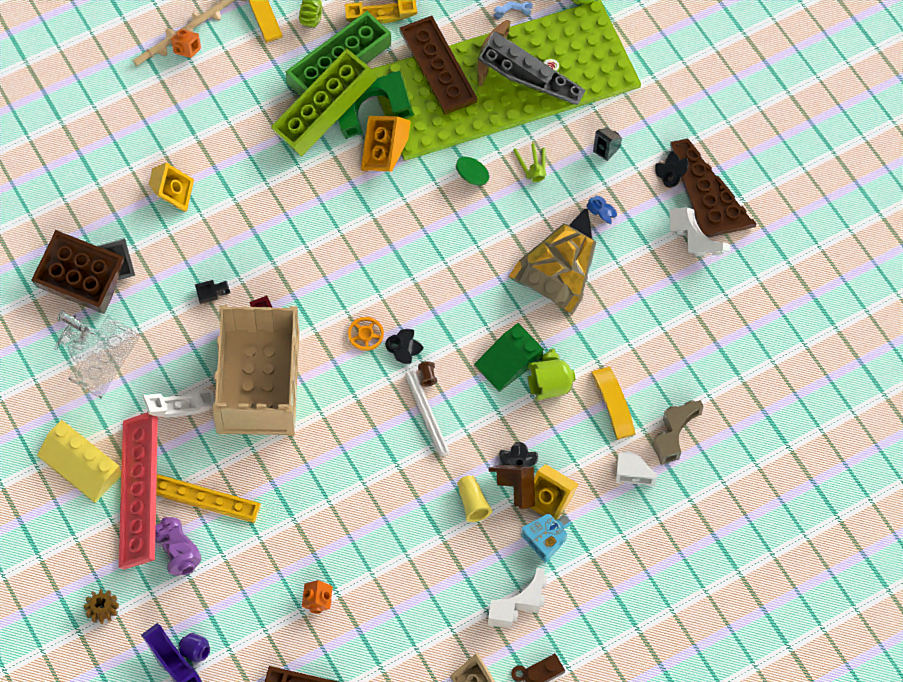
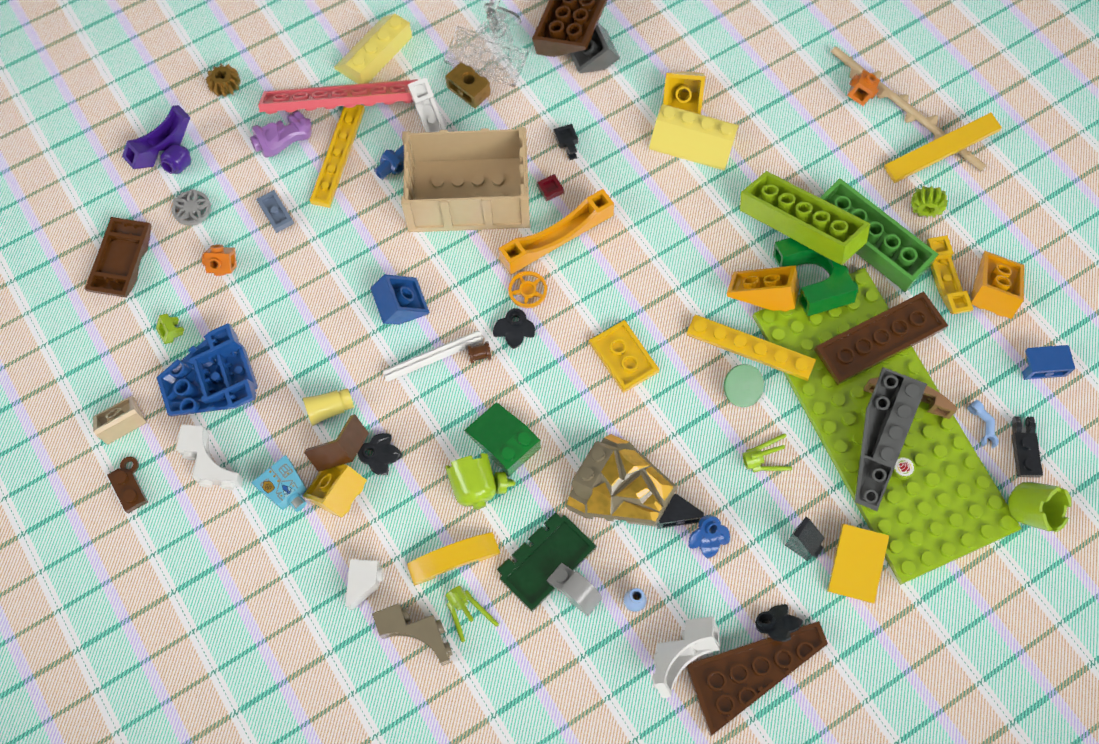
camera: 90 degrees right, 5 degrees up
none -> lime tile [156,314,184,344]
none -> blue wedge [156,323,258,417]
none -> light grey wheel [172,189,211,226]
none -> sand blue plate [256,190,294,233]
none -> blue slope [370,274,430,325]
none -> blue axle [374,145,404,180]
none -> pearl gold brick [445,62,491,109]
none -> lime plant [445,586,499,642]
none -> dark green hinge [497,512,597,612]
none -> light orange arch [498,189,614,275]
none -> light grey brick [547,563,603,616]
none -> yellow tile [589,320,660,393]
none -> light blue cone [624,588,647,612]
none -> light yellow slope [649,104,739,171]
none -> yellow plate [687,314,816,381]
none -> yellow tile [827,524,889,604]

